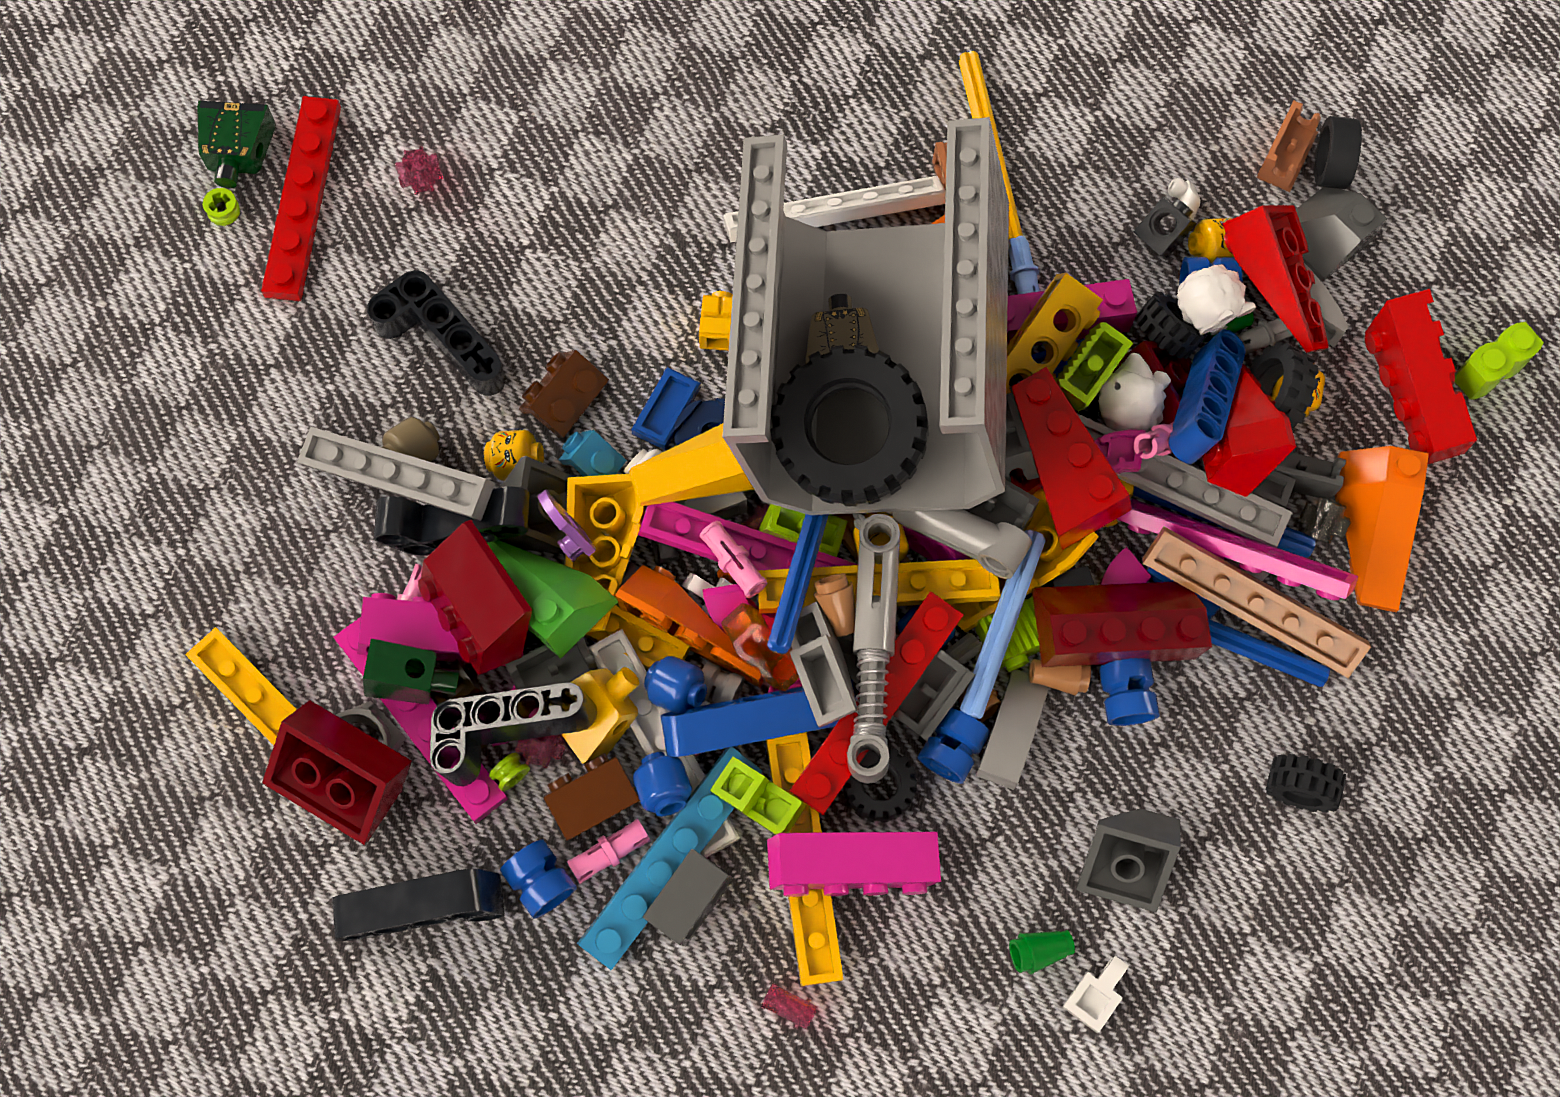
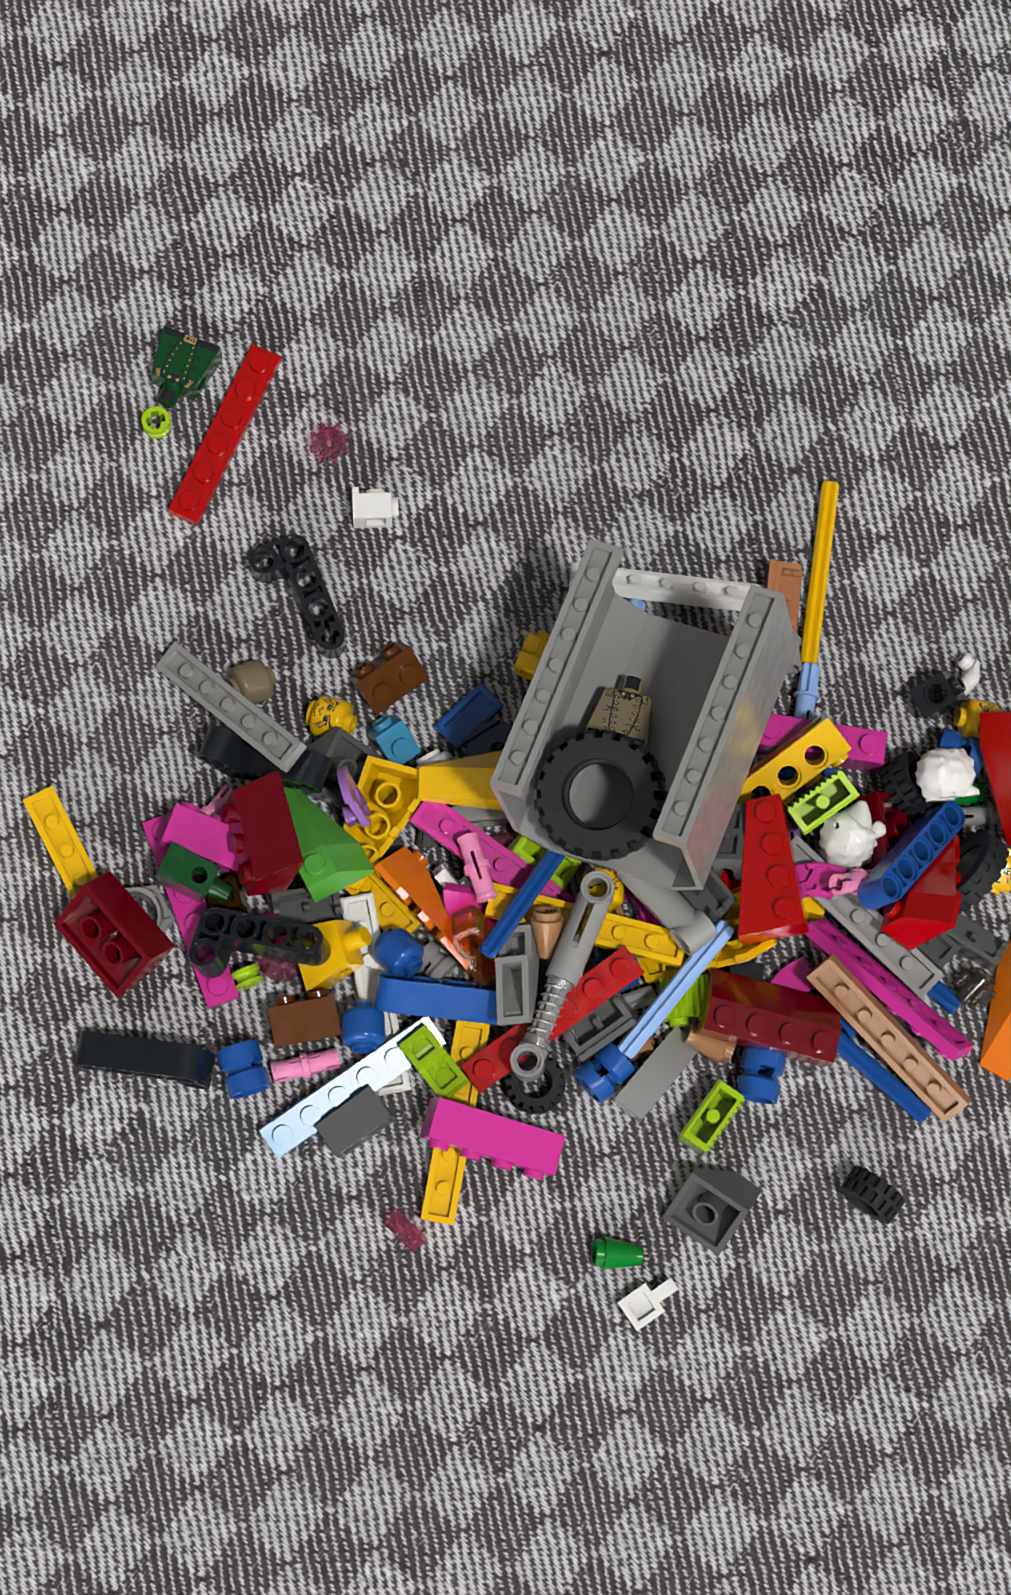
camera: 15 degrees right, 5 degrees up
none -> white brick [352,487,399,528]
none -> lime brick [677,1079,745,1156]

